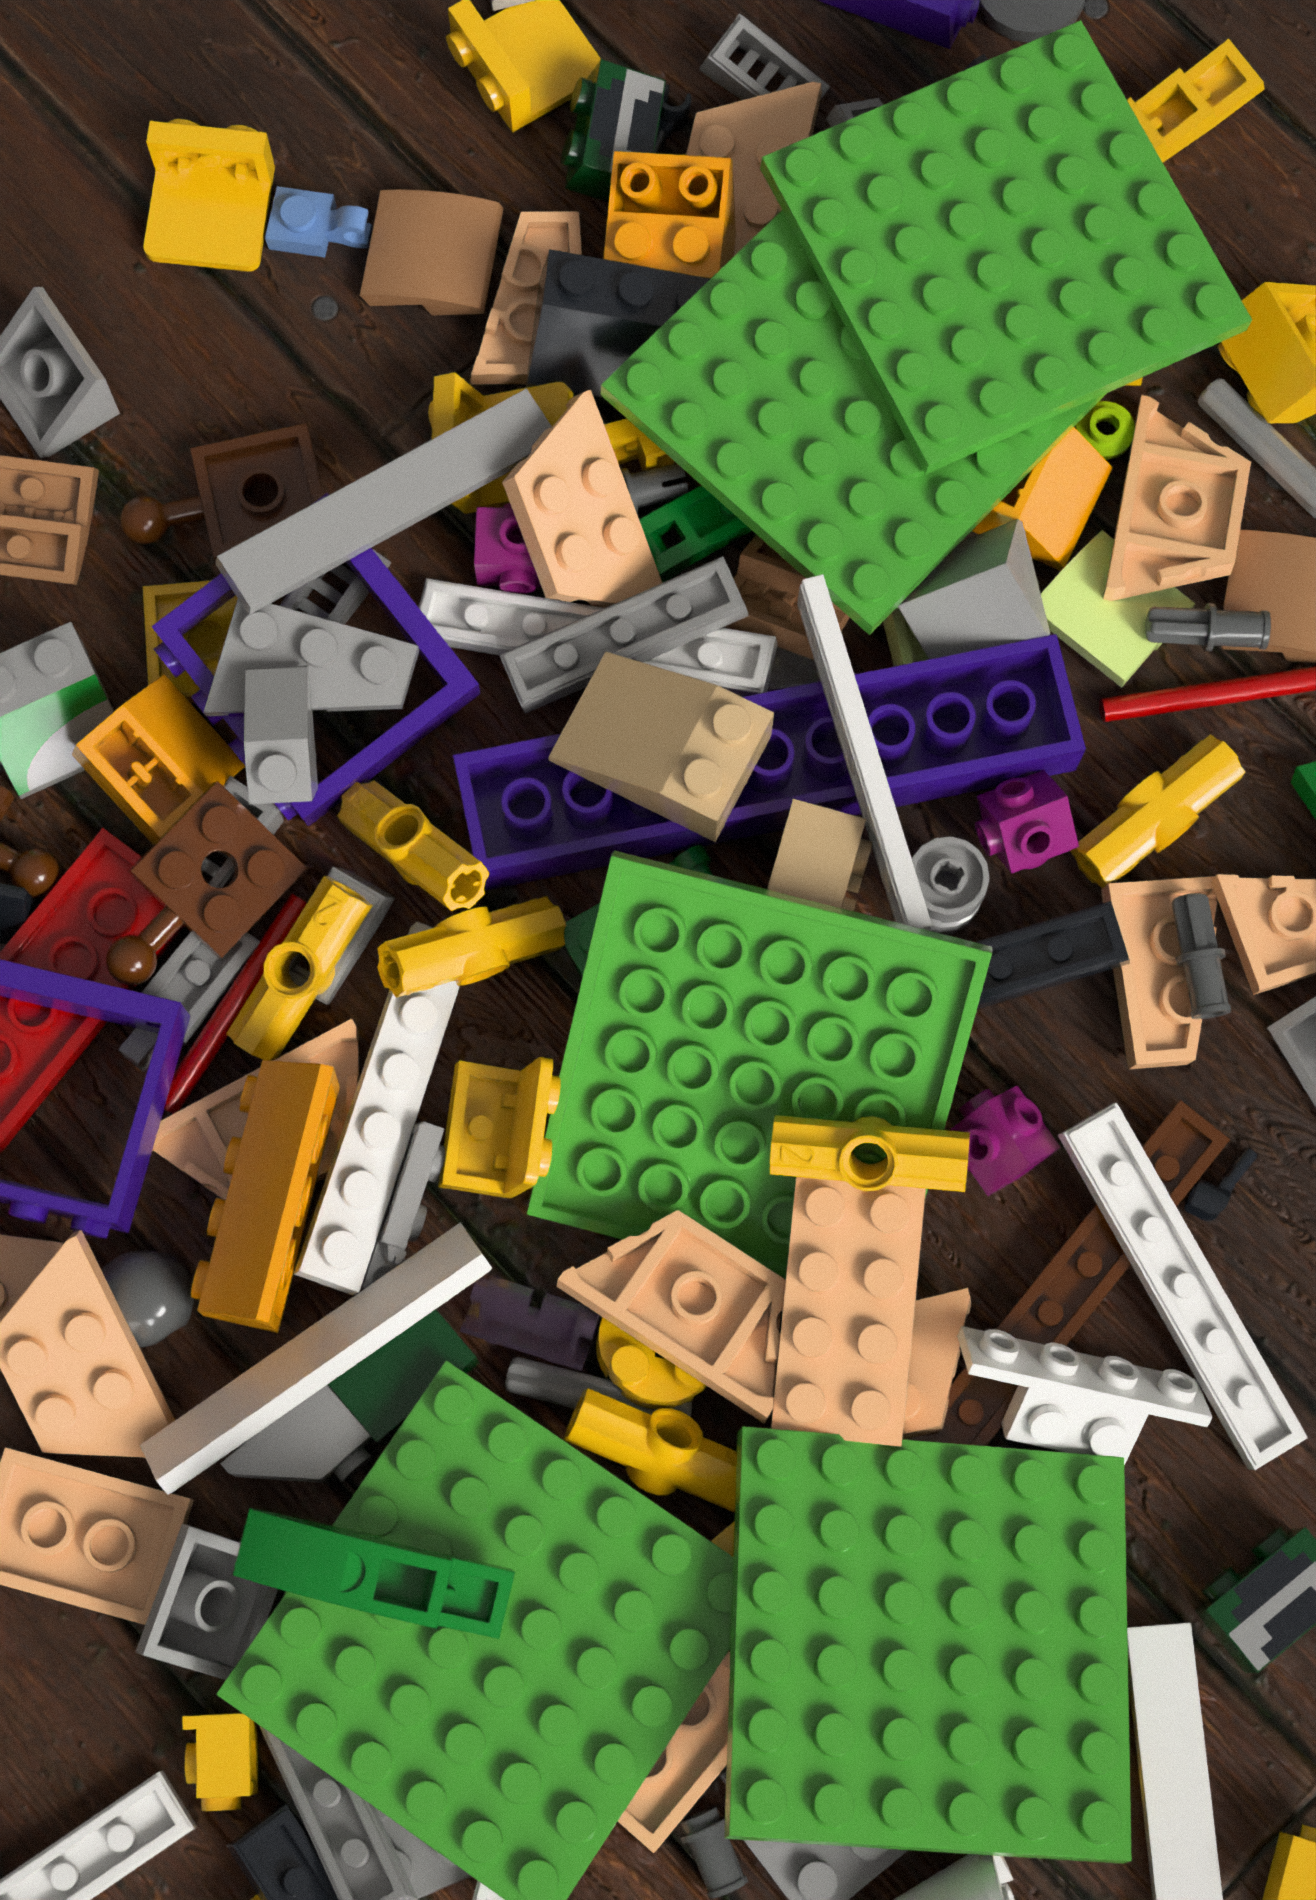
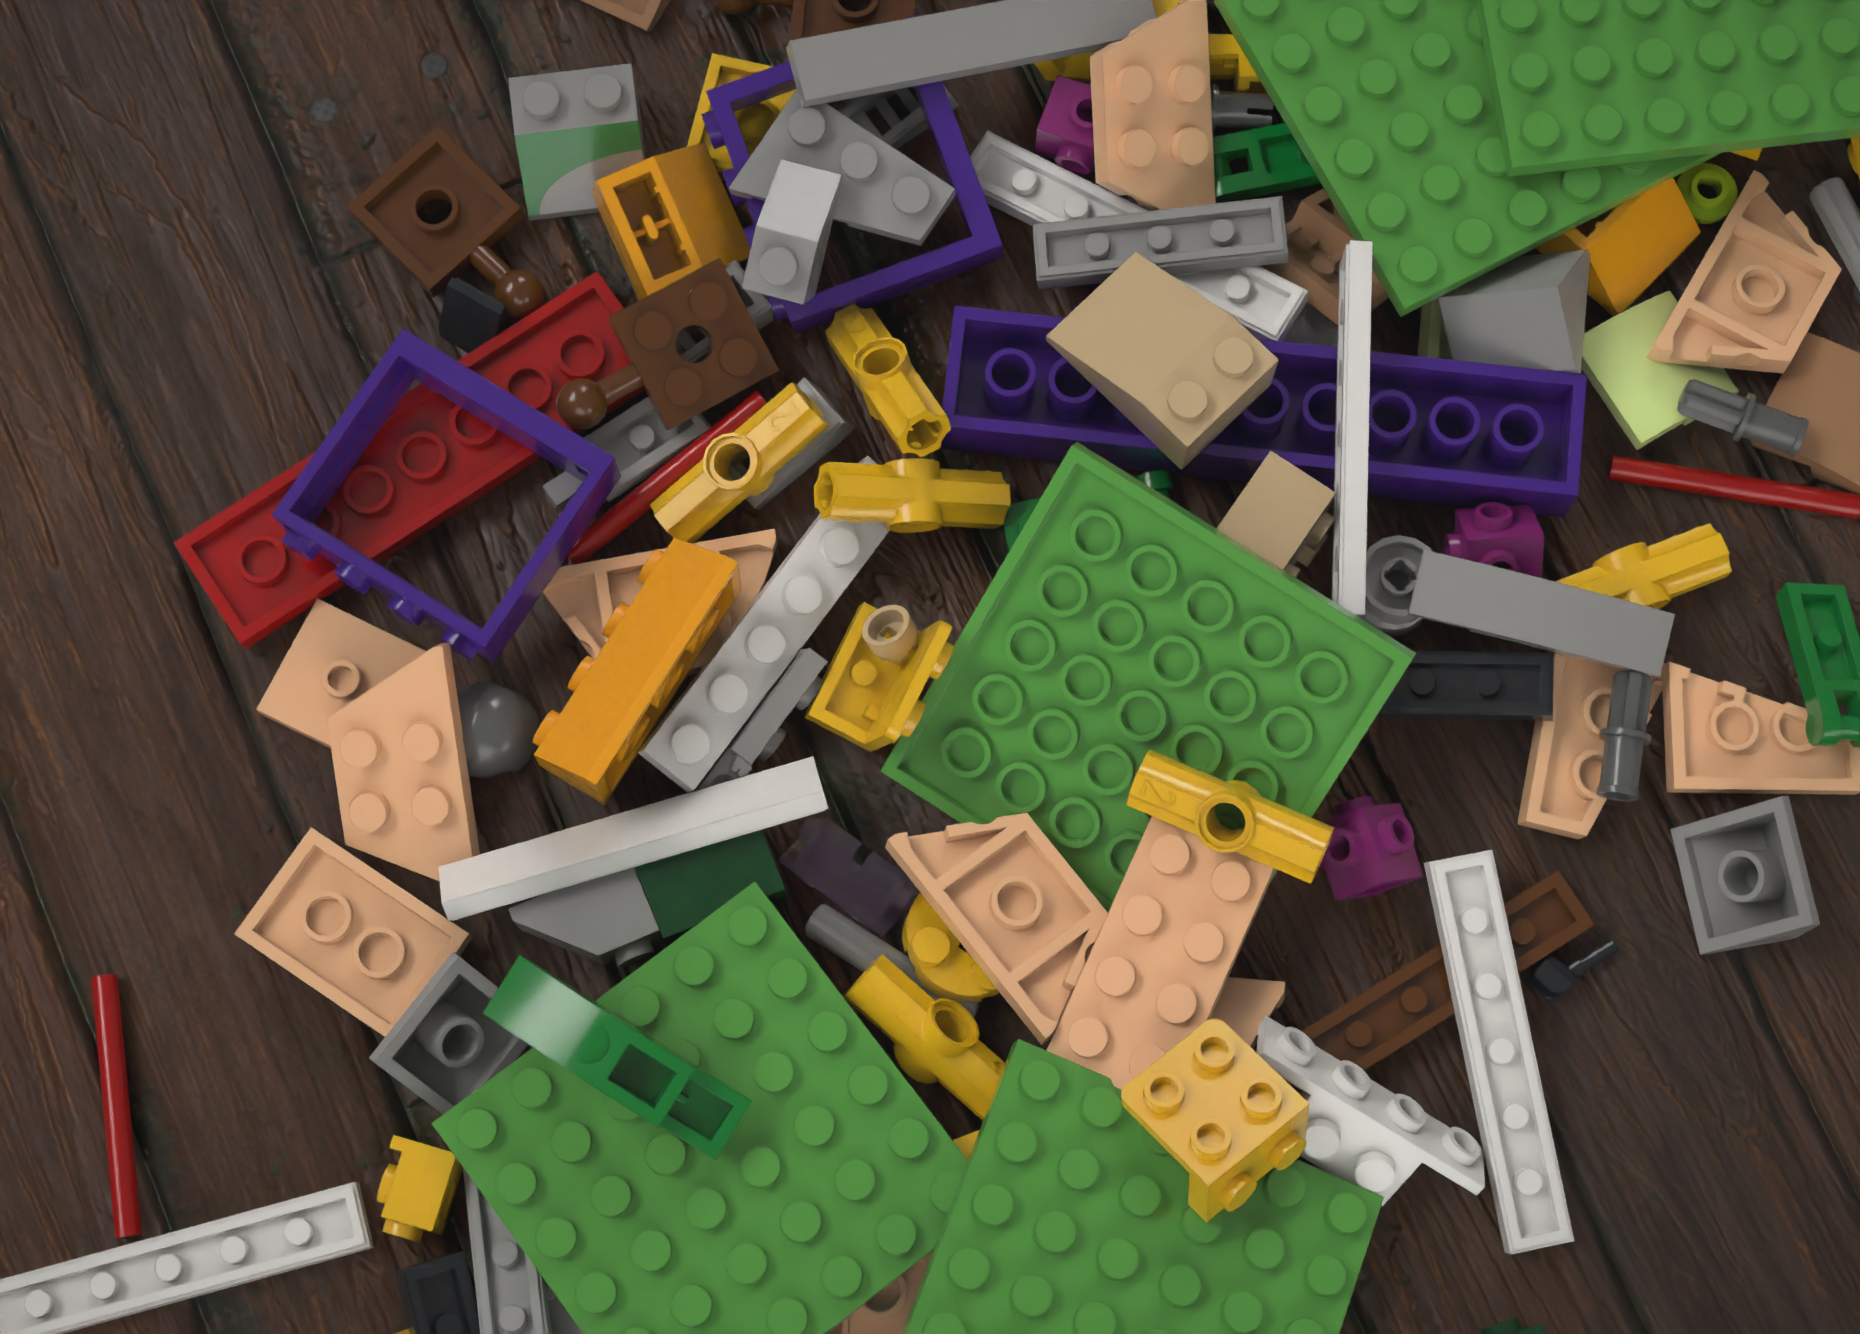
camera: 20 degrees right, 0 degrees up
none -> tan hinge [862,605,918,662]
none -> yellow bracket [1121,1018,1310,1223]
none -> light grey slope [1407,550,1675,677]

